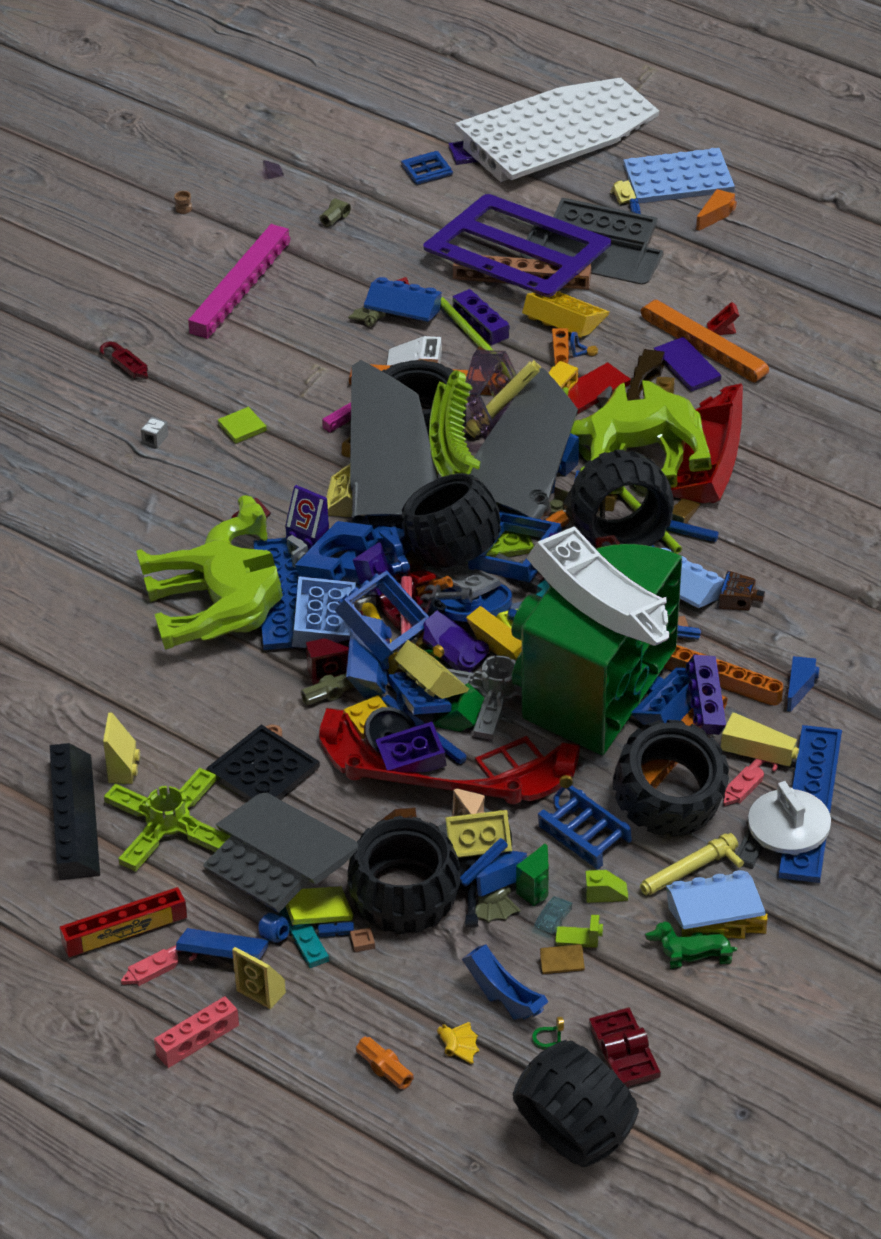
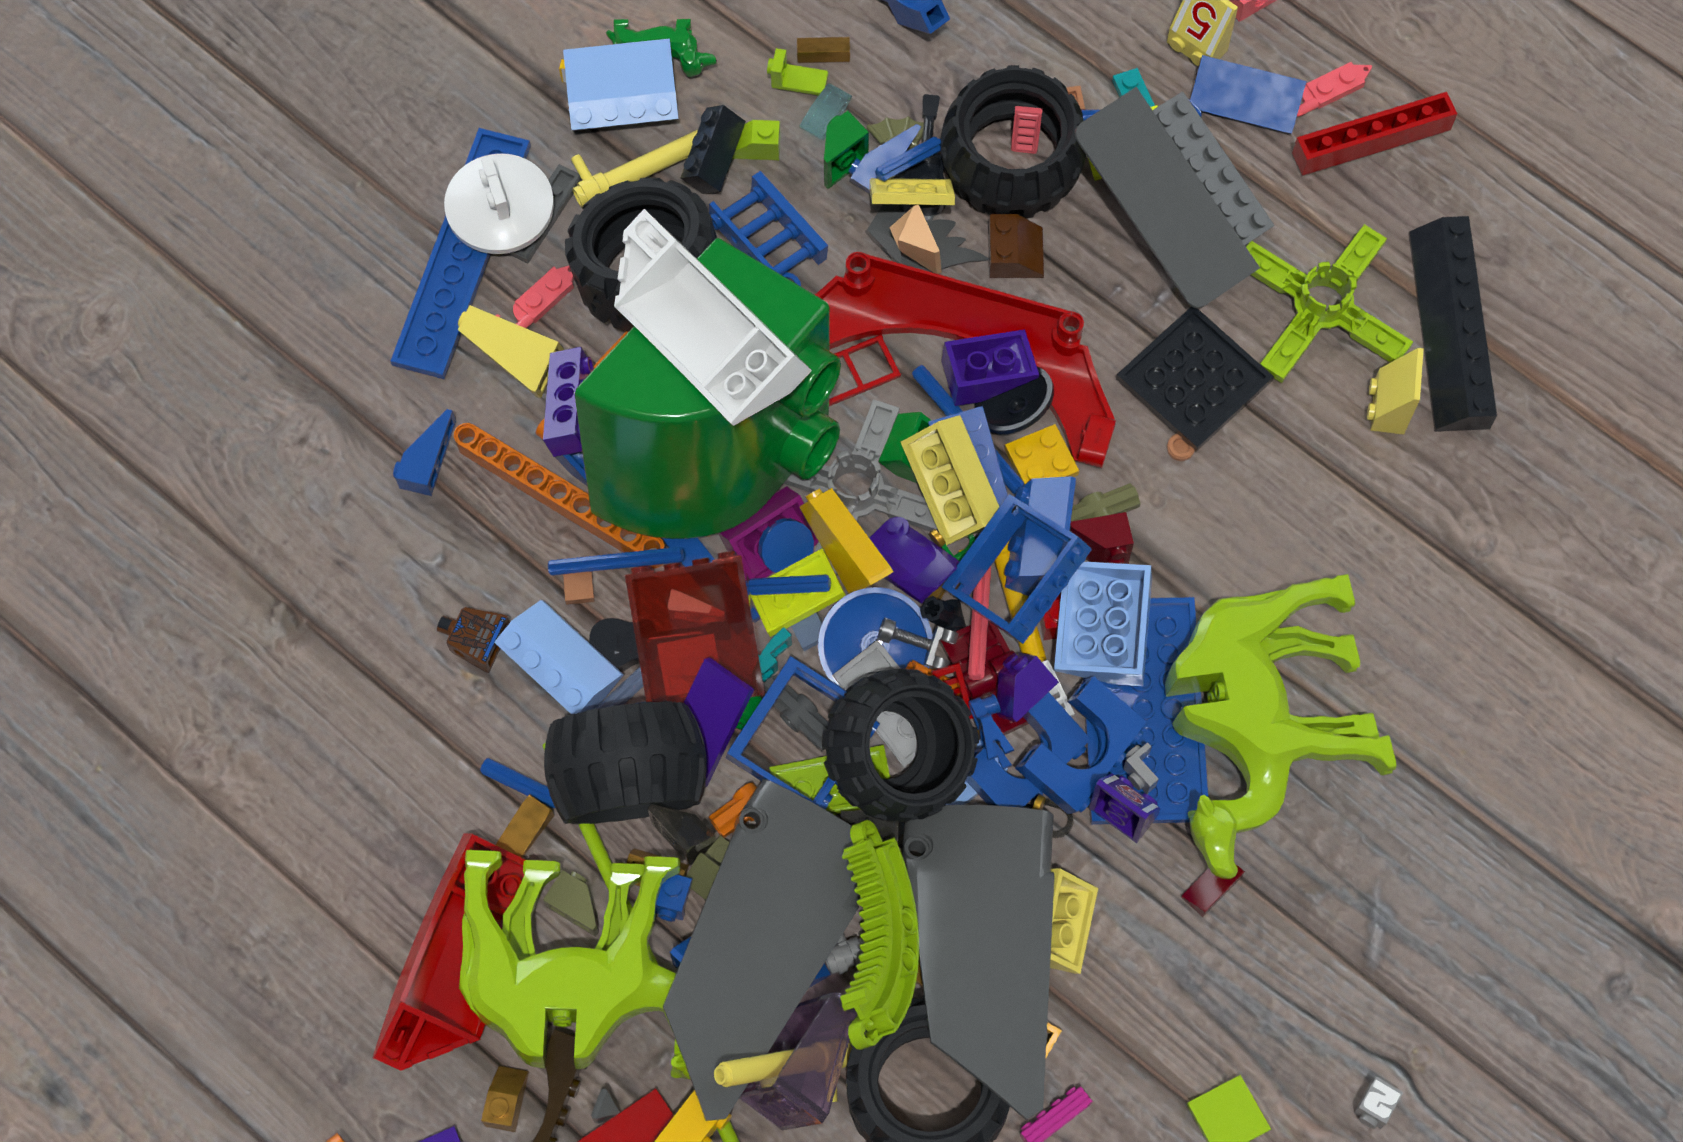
camera: 175 degrees left, 25 degrees up
none -> black brick [680,105,746,194]

